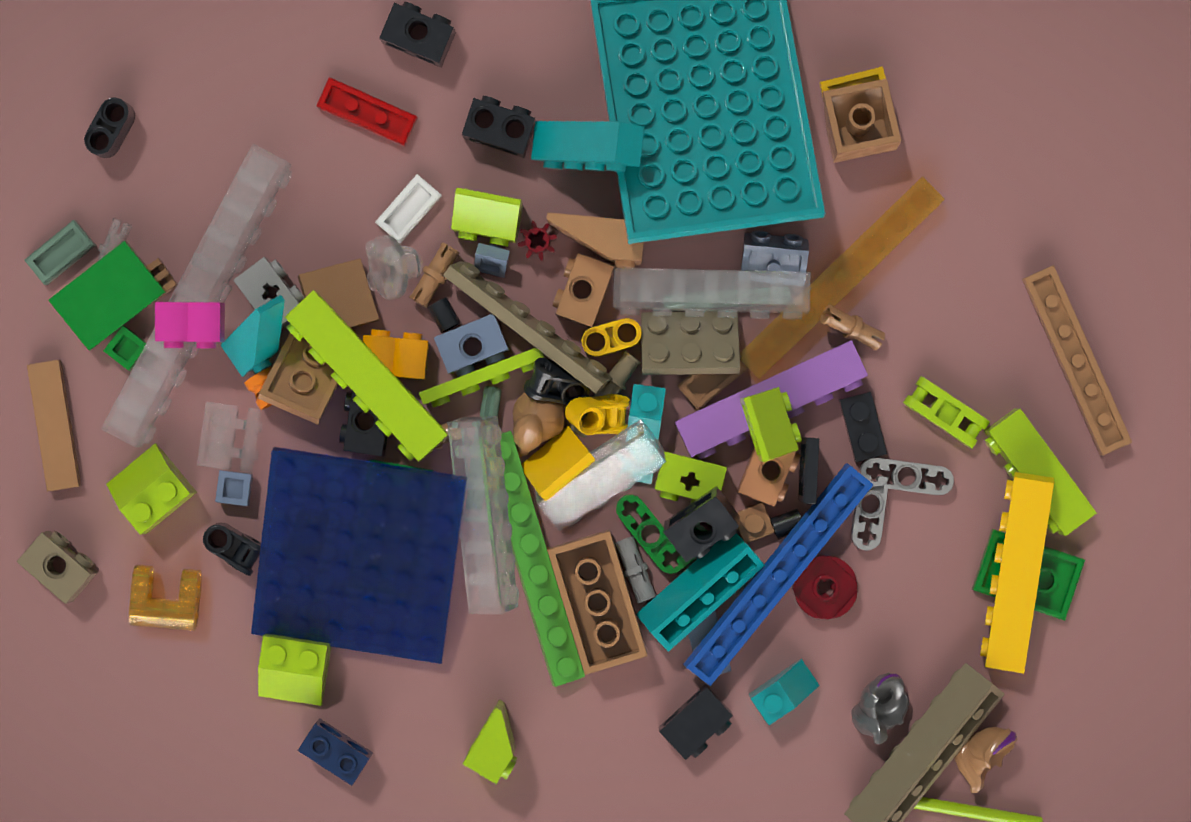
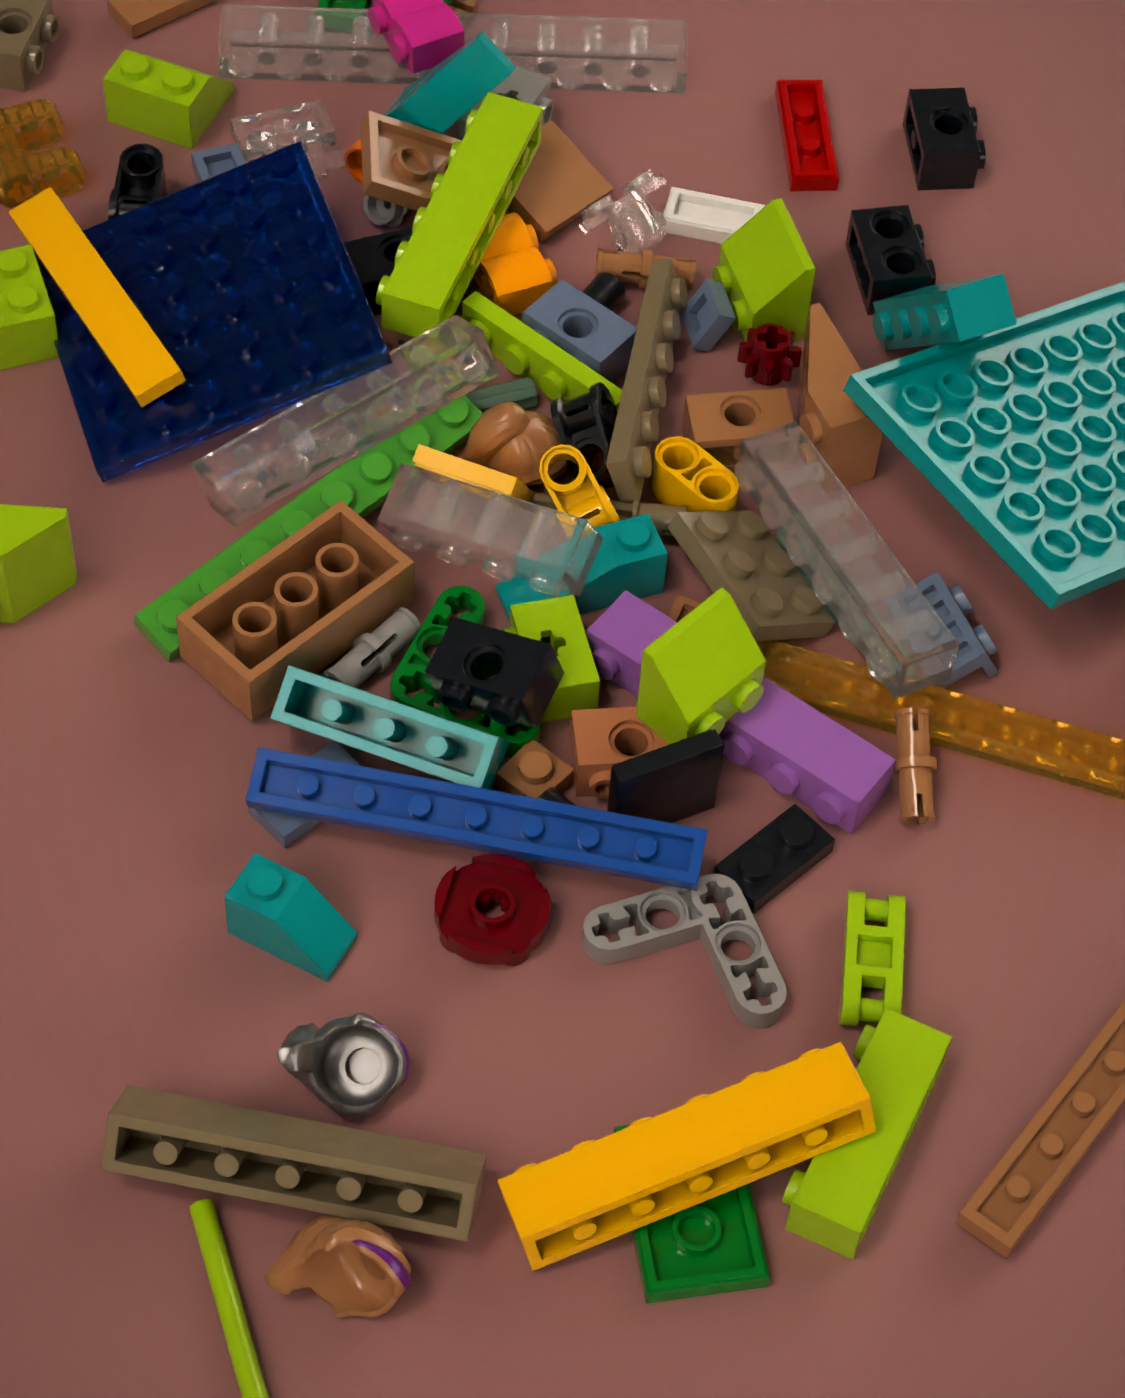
camera: 60 degrees right, 35 degrees down
black brick [658,684,733,760] -> none
none -> yellow tile [8,186,186,407]

